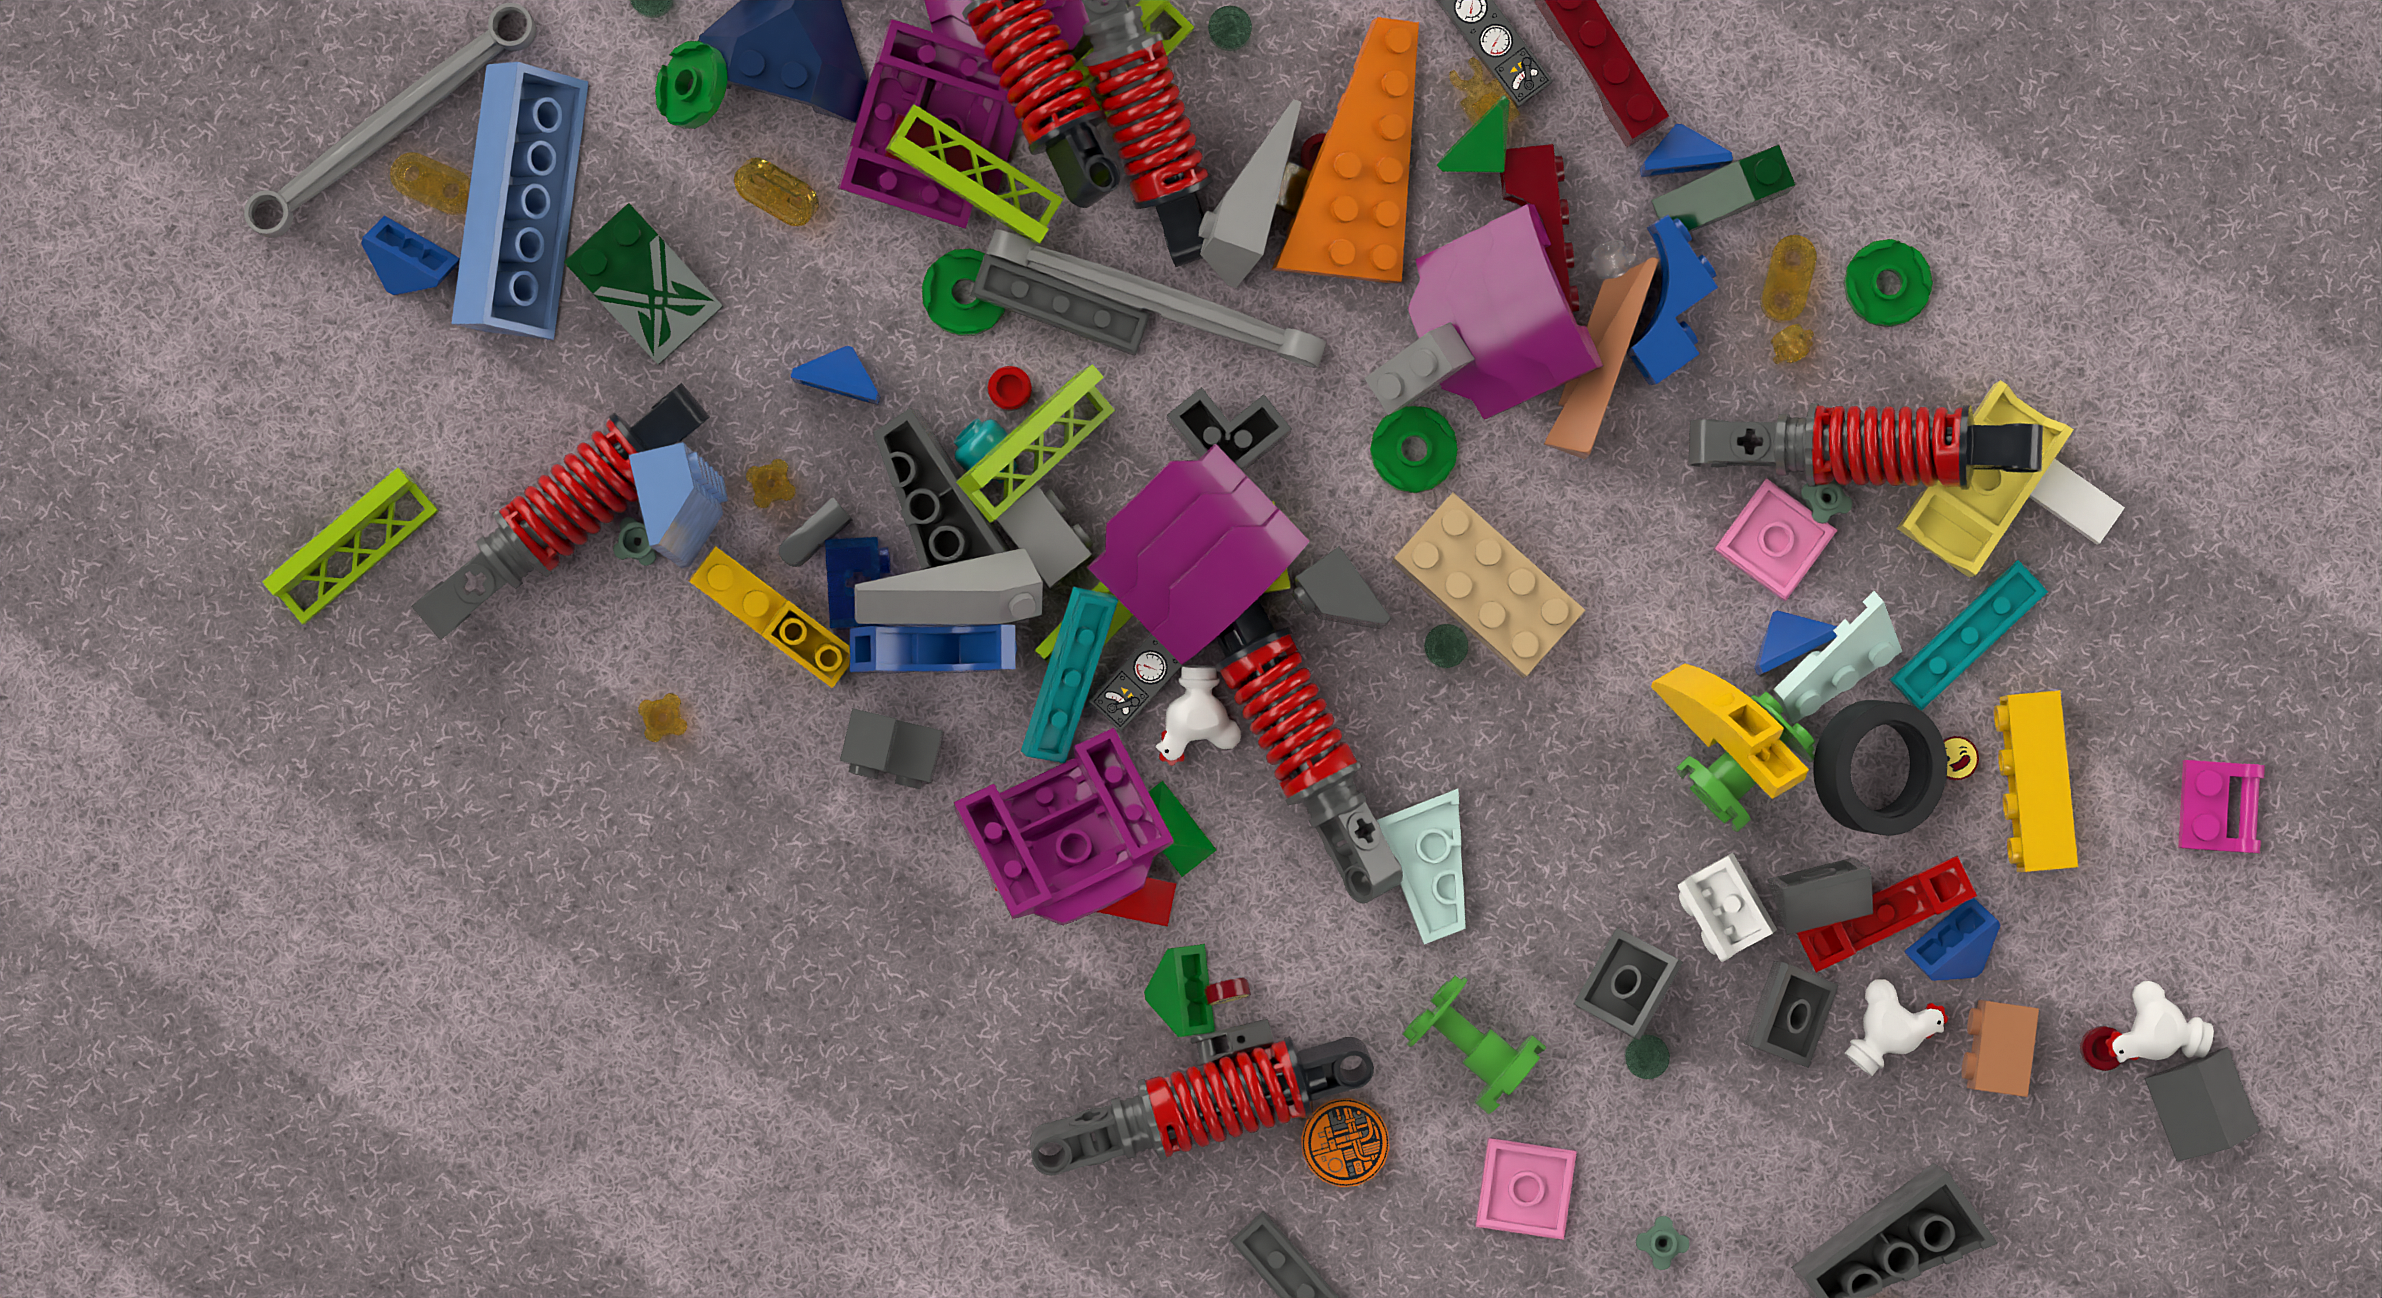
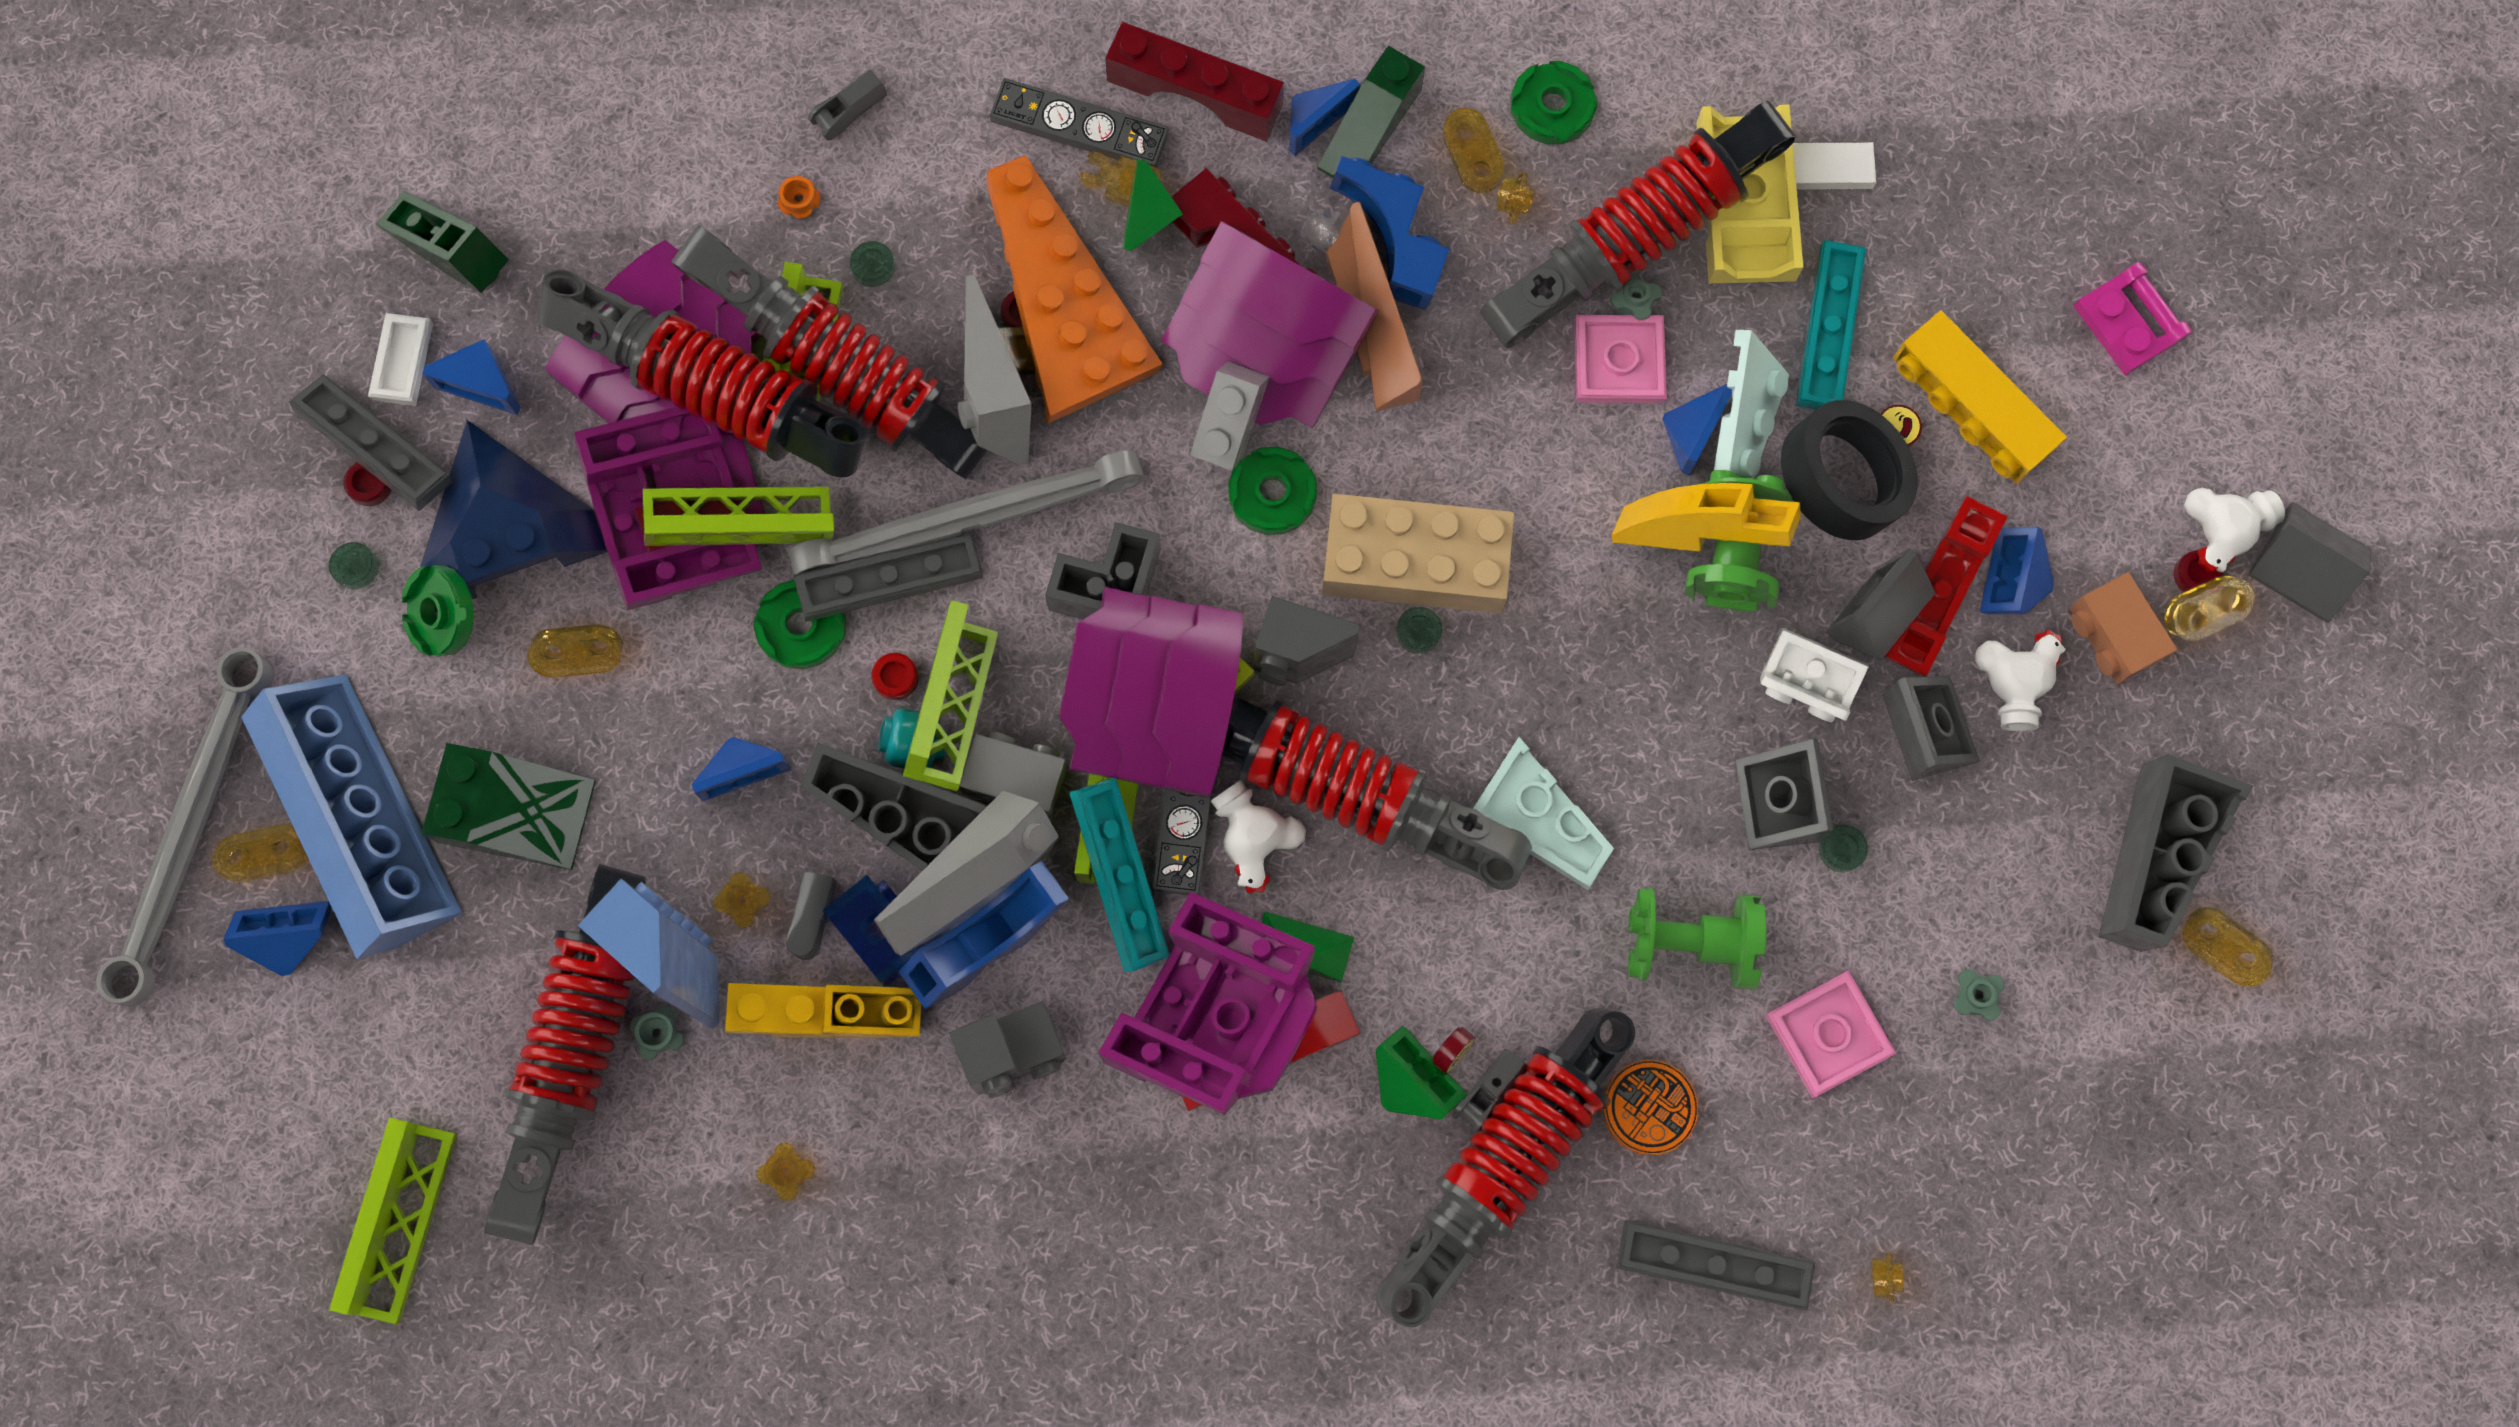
camera: 35 degrees left, 10 degrees down
none -> clear yellow plate [2164,575,2255,641]

